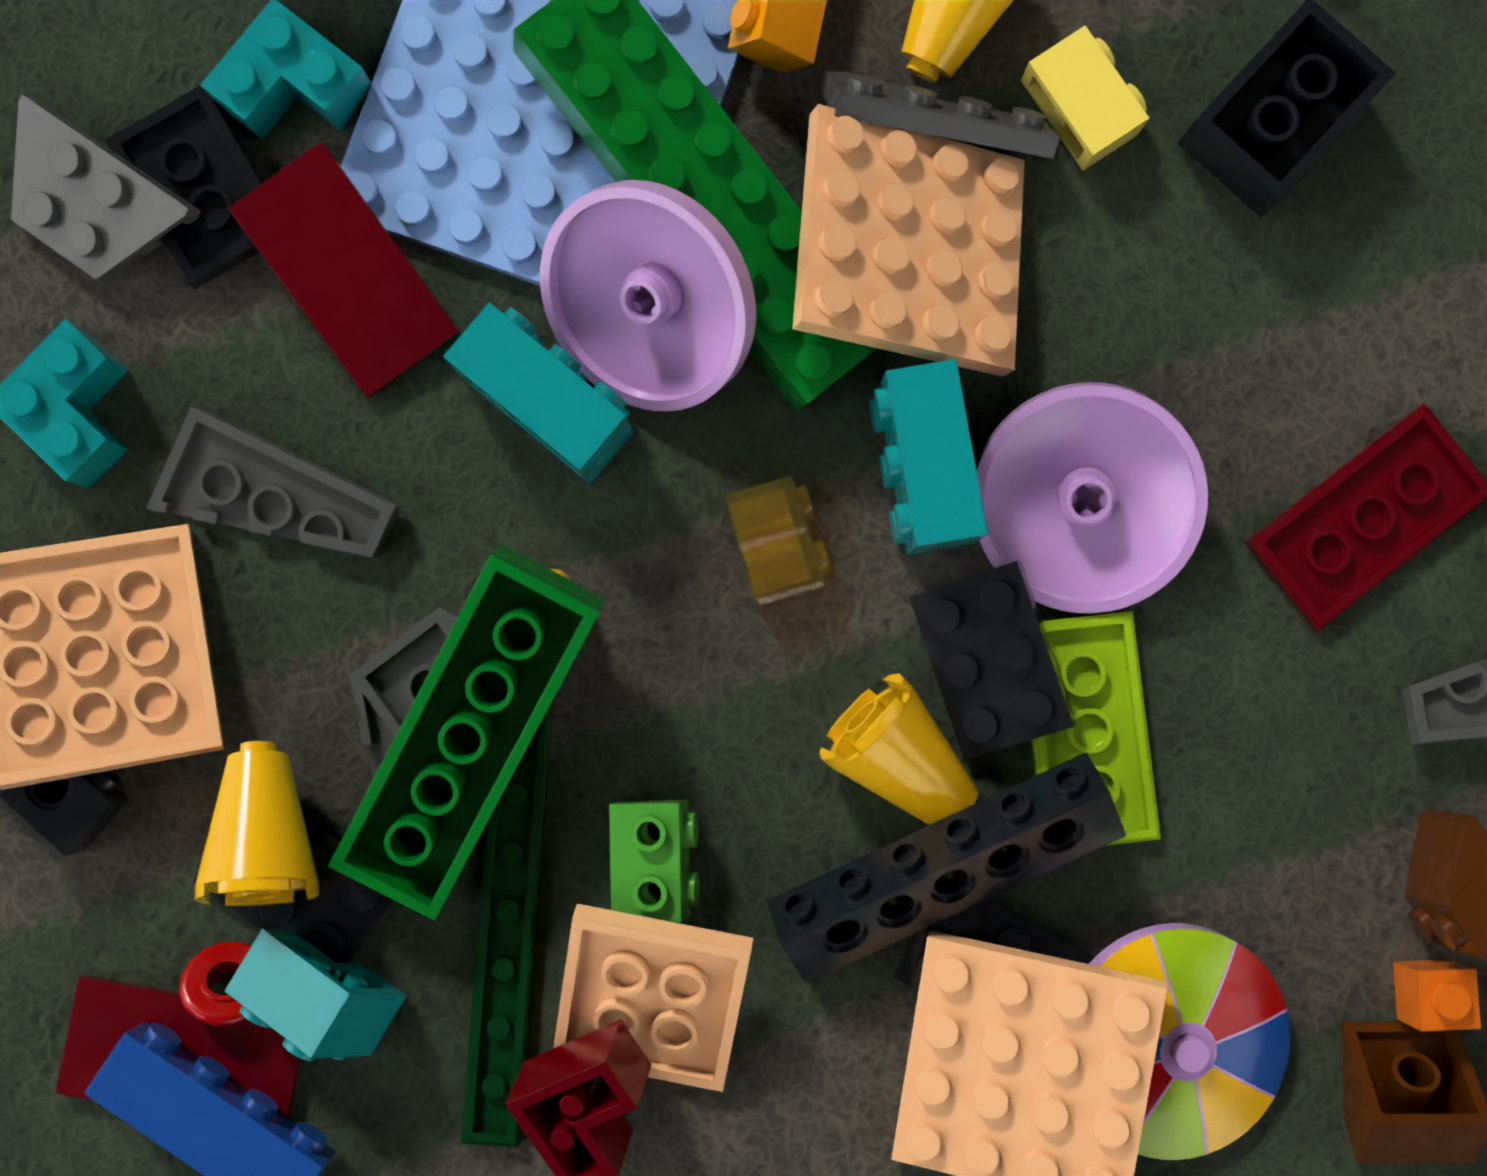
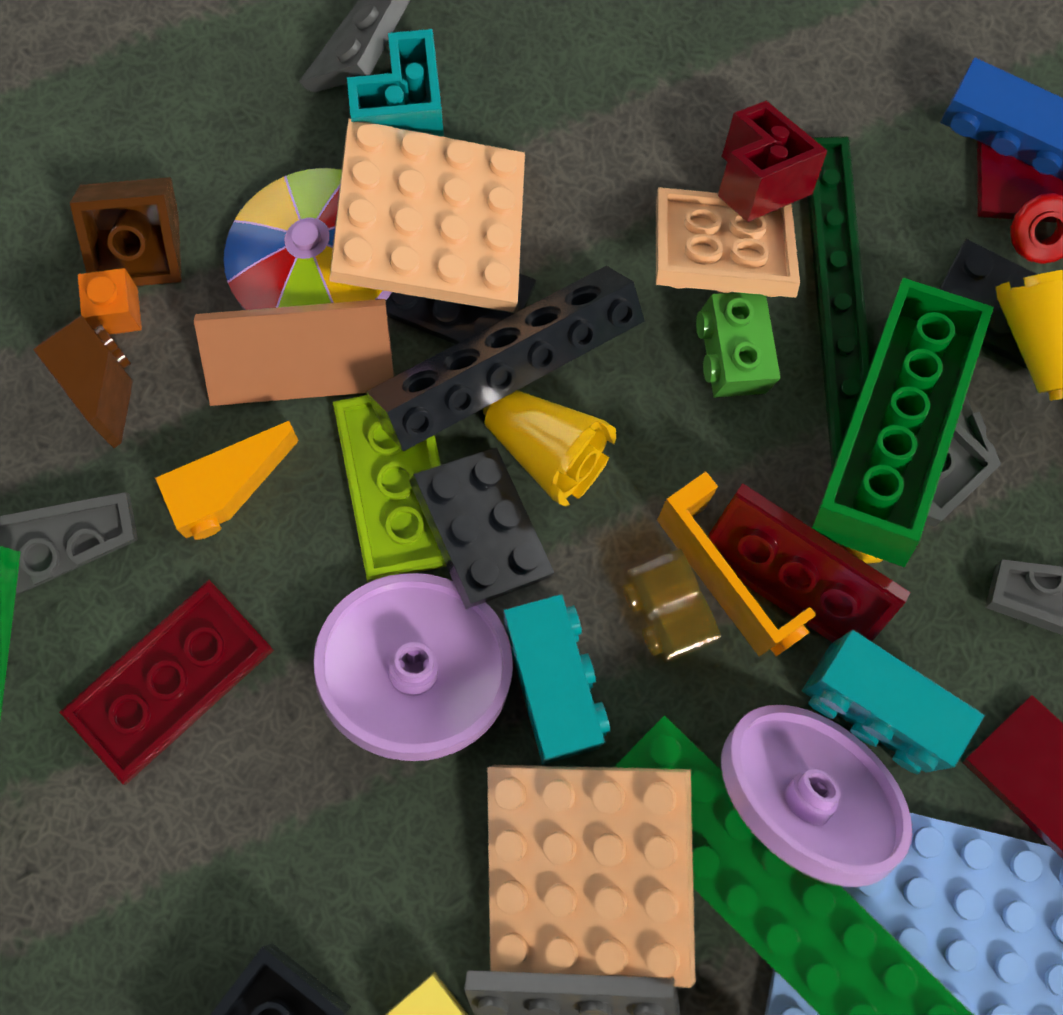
camera: 170 degrees right, 10 degrees down
teal brick [225,928,407,1061] -> none
none -> light orange slope [155,421,299,540]
none -> nougat tile [194,299,394,406]
none -> light orange panel [657,471,816,657]
none -> dark red tile [707,483,911,643]

